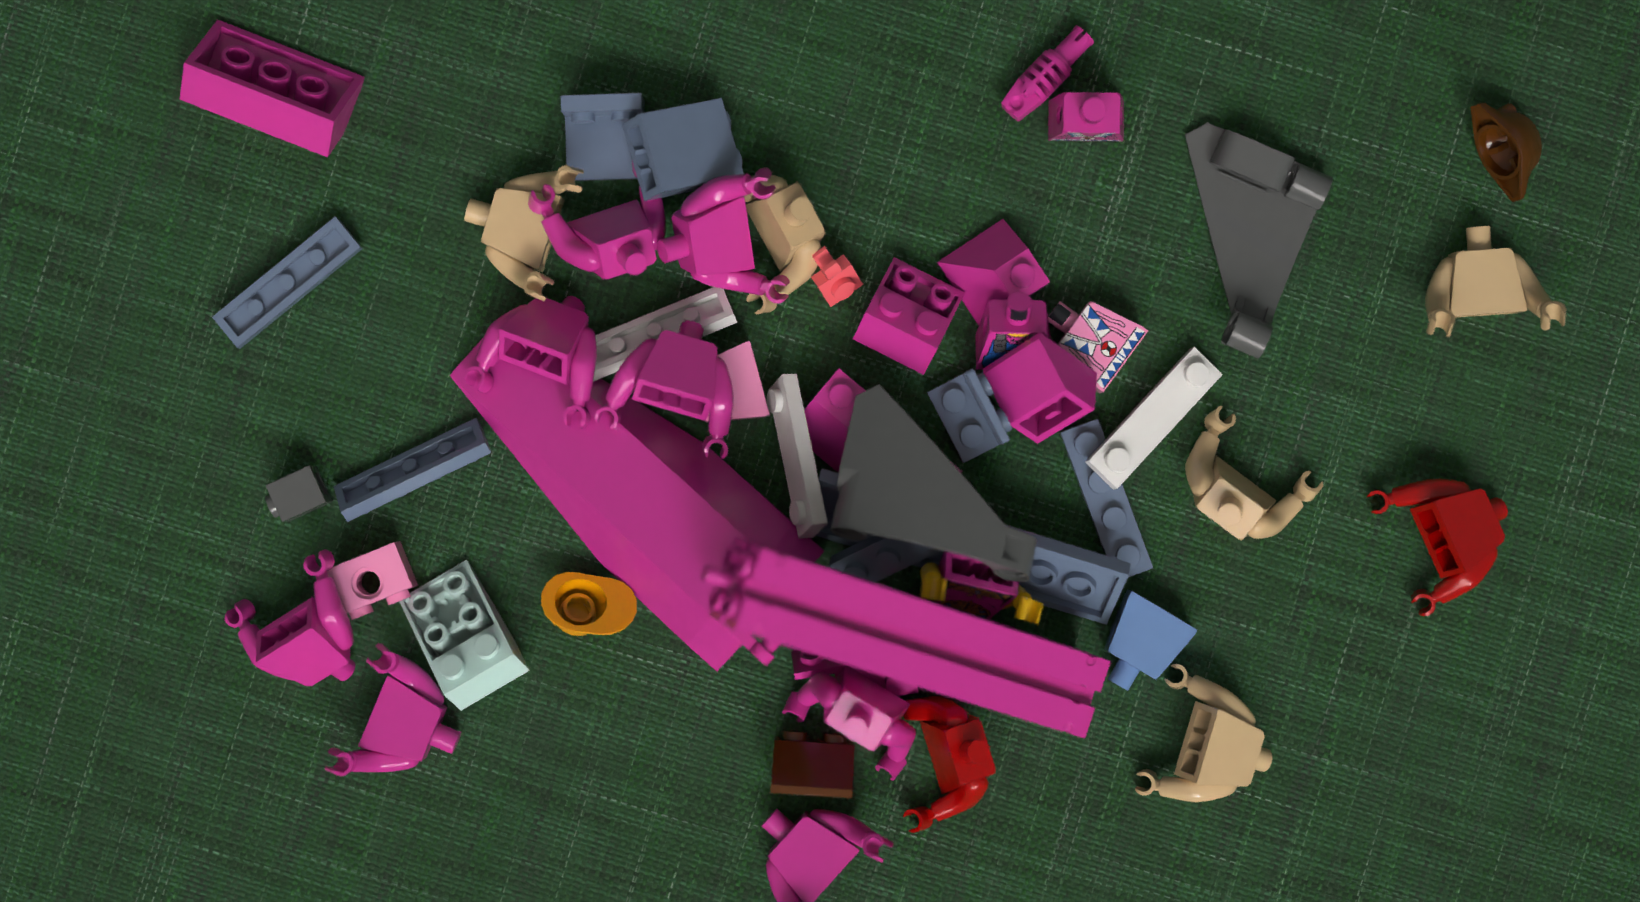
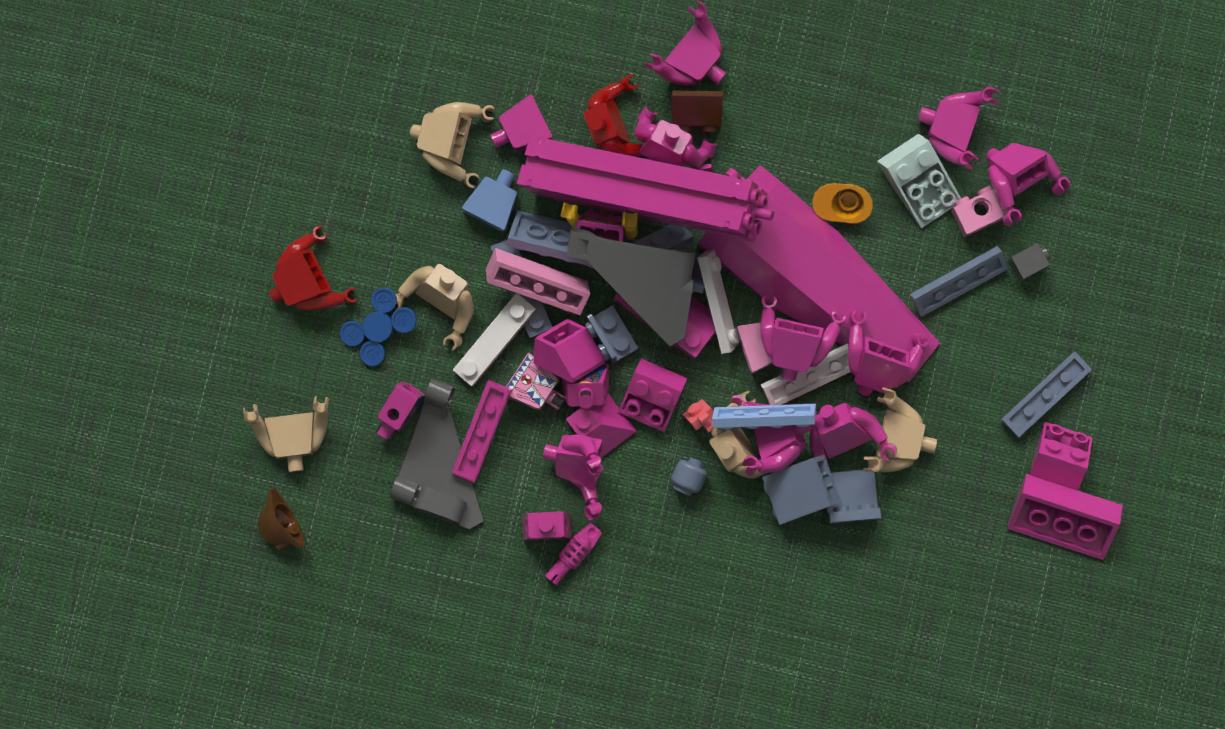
camera: 175 degrees right, 5 degrees down
none -> blue piece [340,287,417,366]
none -> dark pink torso [376,381,425,440]
none -> dark pink tile [451,380,512,483]
none -> bright pink brick [486,248,590,315]
none -> dark pink torso [490,94,553,152]
none -> dark pink torso [543,435,603,520]
none -> sand blue head [671,457,708,496]
none -> light blue plate [712,404,816,430]
none -> dark pink slope [1030,422,1093,490]

